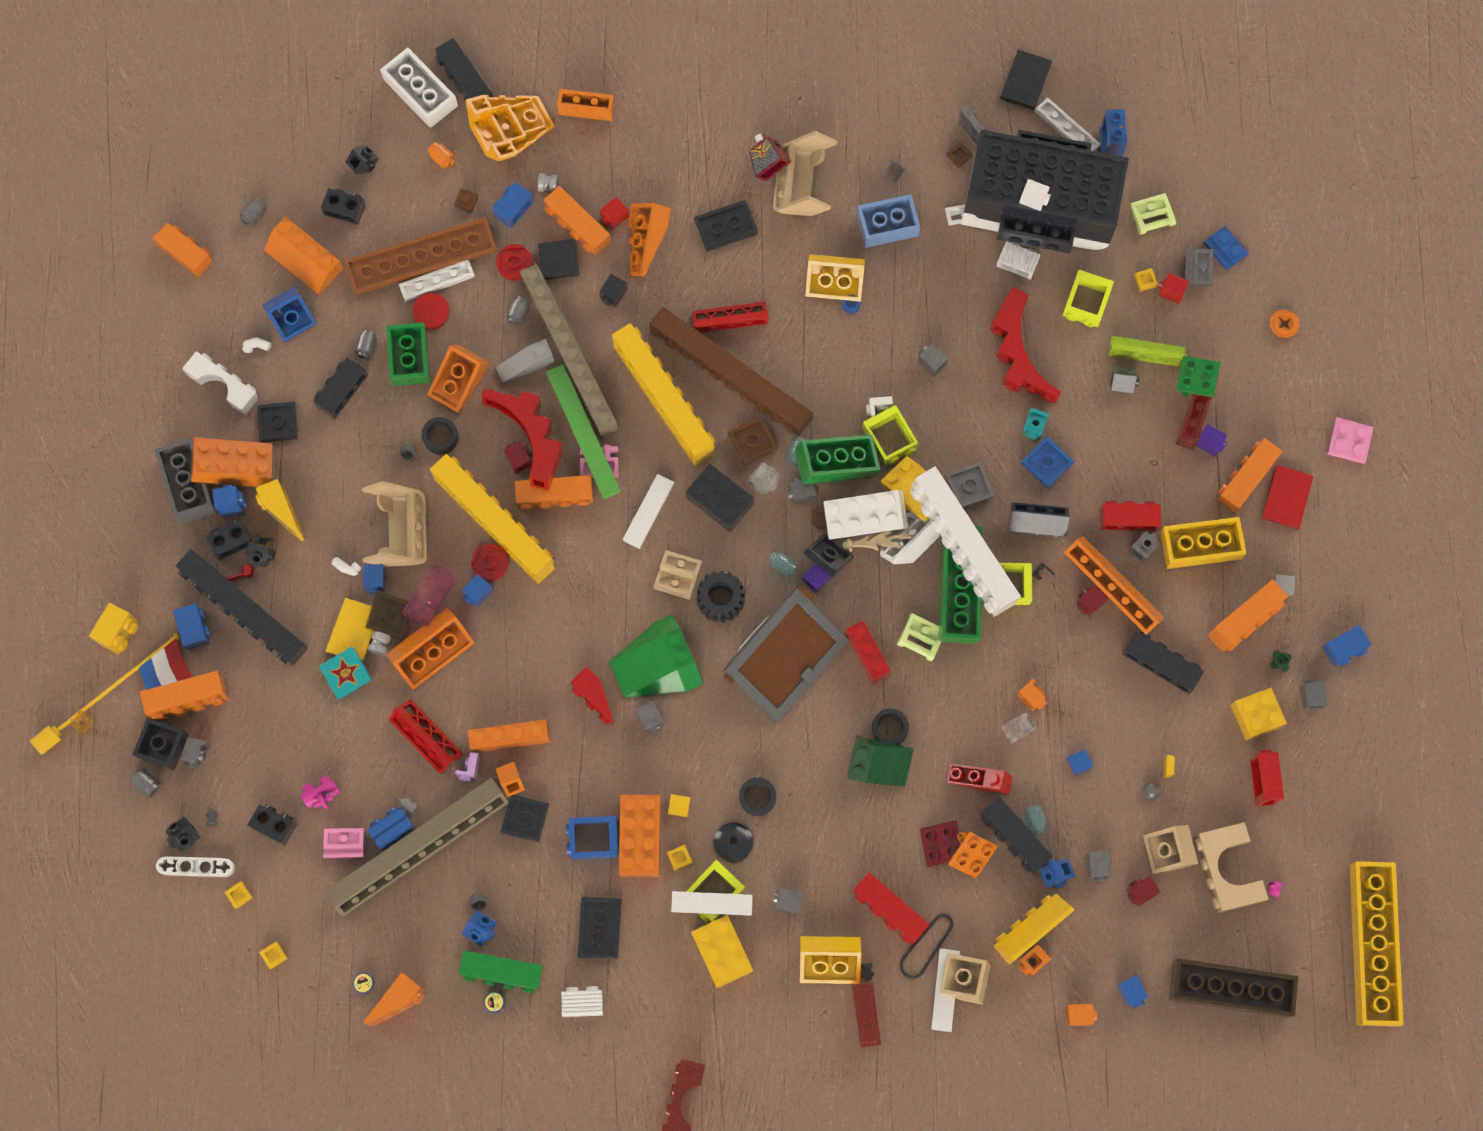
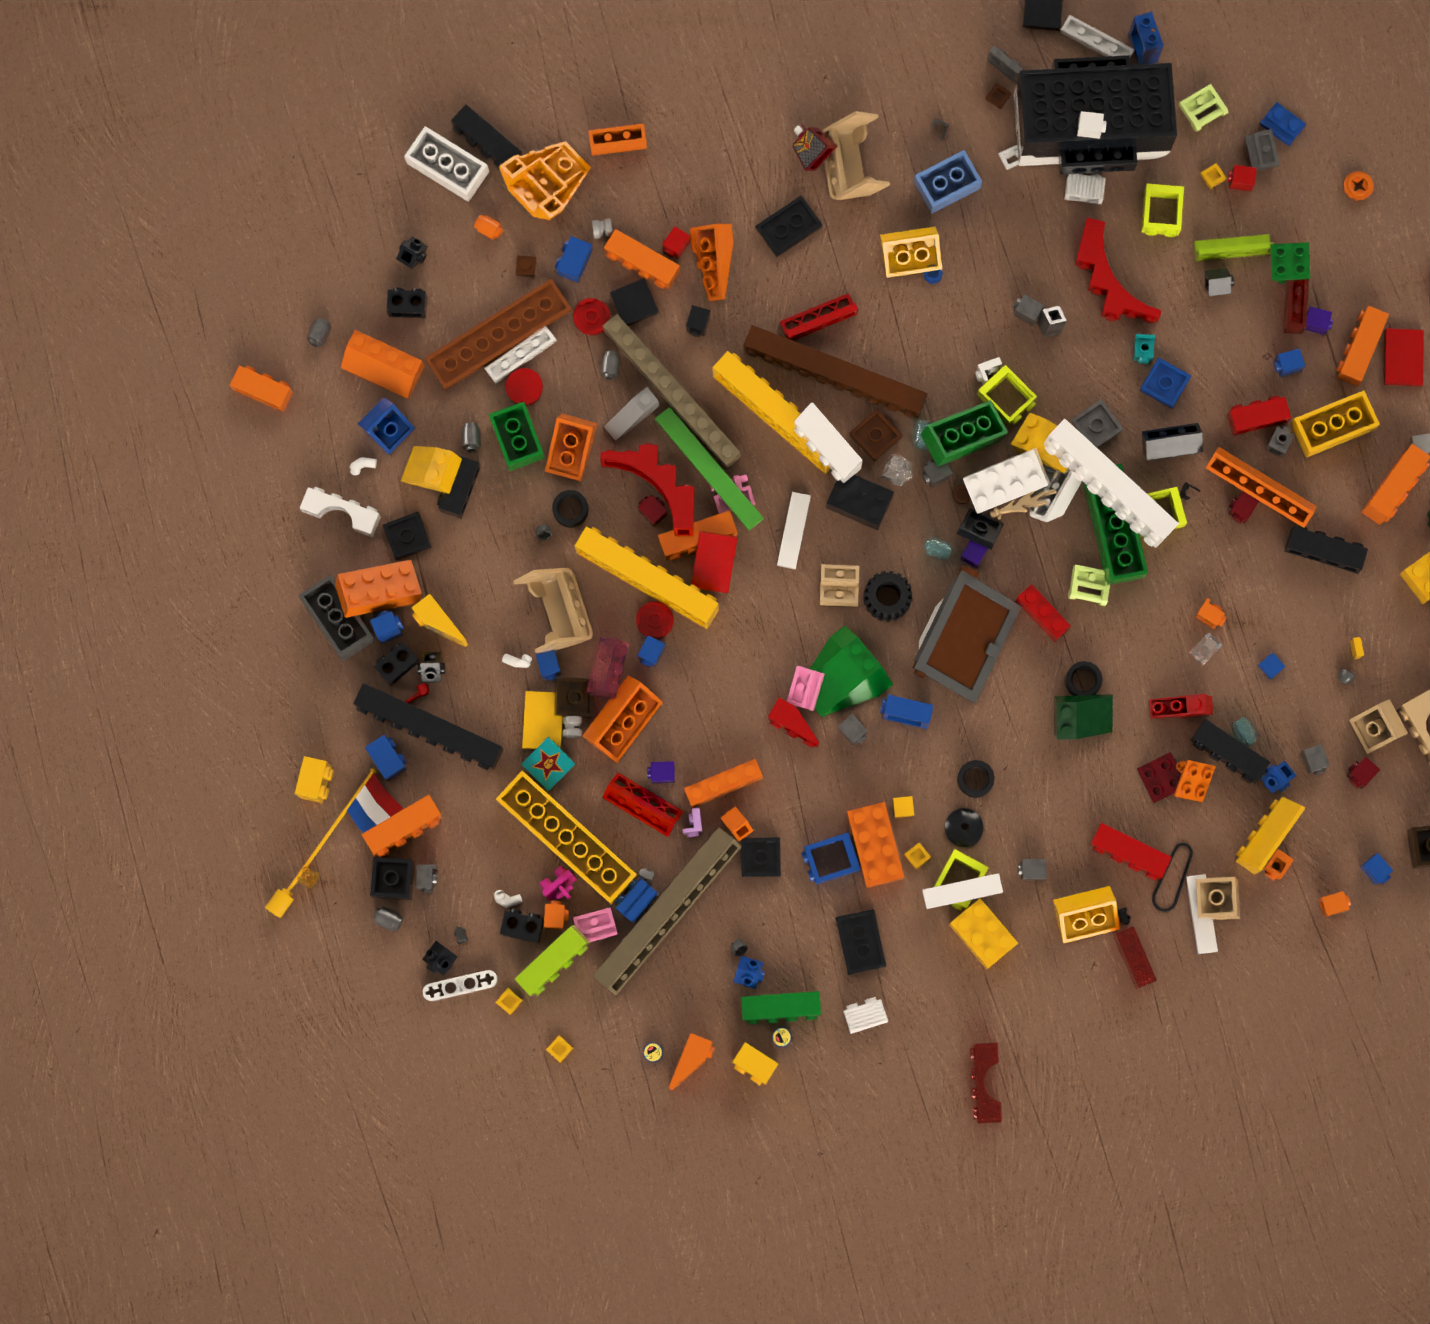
camera: 10 degrees left, 5 degrees up
none -> yellow slope [401,446,462,494]
none -> white arm [494,890,523,908]
none -> yellow brick [496,771,637,905]
none -> lime brick [515,925,590,996]
none -> orange brick [544,900,569,930]
none -> dark purple brick [647,761,675,784]
none -> red tile [691,531,738,593]
none -> yellow brick [732,1042,778,1086]
none -> bright pink plate [787,666,825,711]
none -> white slope [794,402,862,483]
none -> blue window [880,695,934,729]
none -> flat silver brick [1037,306,1067,338]
none -> blue brick [1274,349,1305,377]

